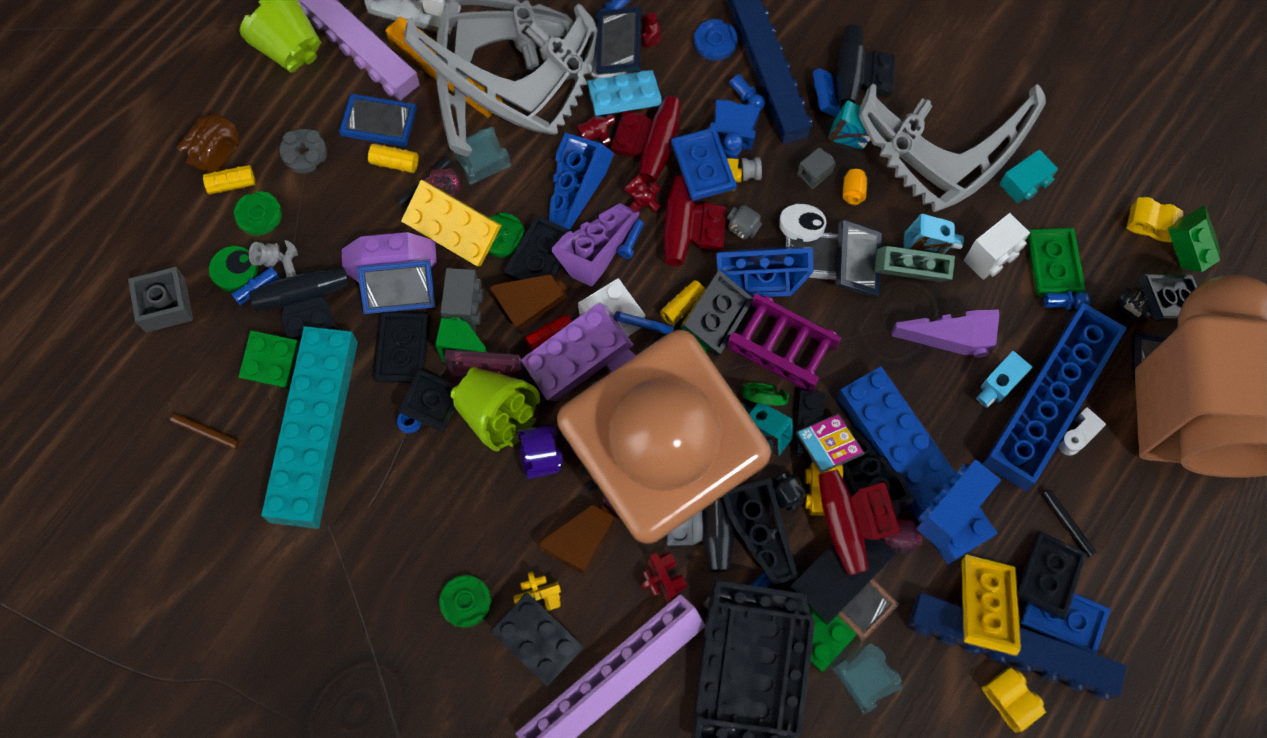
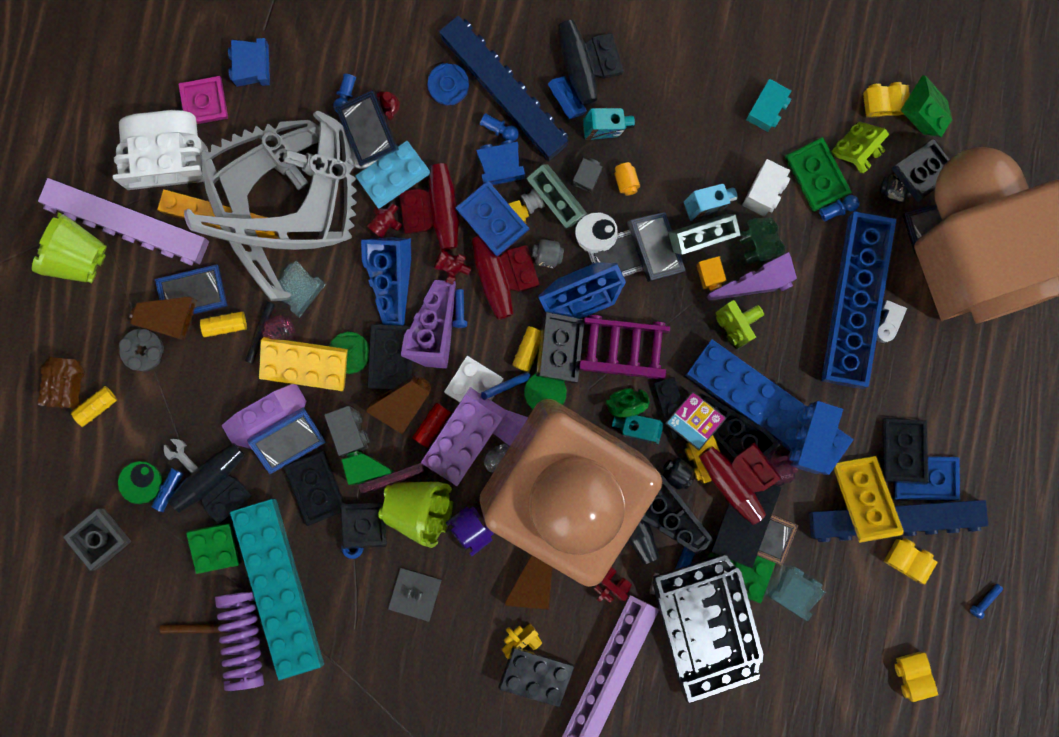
camera: 20 degrees left, 15 degrees up
green tile [234,191,282,236] -> none
light grey wheel [249,242,278,267] -> none
green tile [439,575,492,628] -> none
blue pin [723,132,743,159] -> none
light grey piece [859,84,1046,212] -> none
medium azure torso [977,351,1032,408] -> none
black bar [1042,489,1097,558] -> none
none -> reddish brown slope [130,297,197,340]
none -> medium lavender piece [215,592,264,691]
none -> dark grey piece [388,568,442,622]
none -> sand green brick [526,164,587,228]
none -> light orange brick [697,256,727,291]
none -> lime plate [716,300,764,349]
none -> clear green plate [738,218,785,265]
none -> lime plate [831,121,889,173]

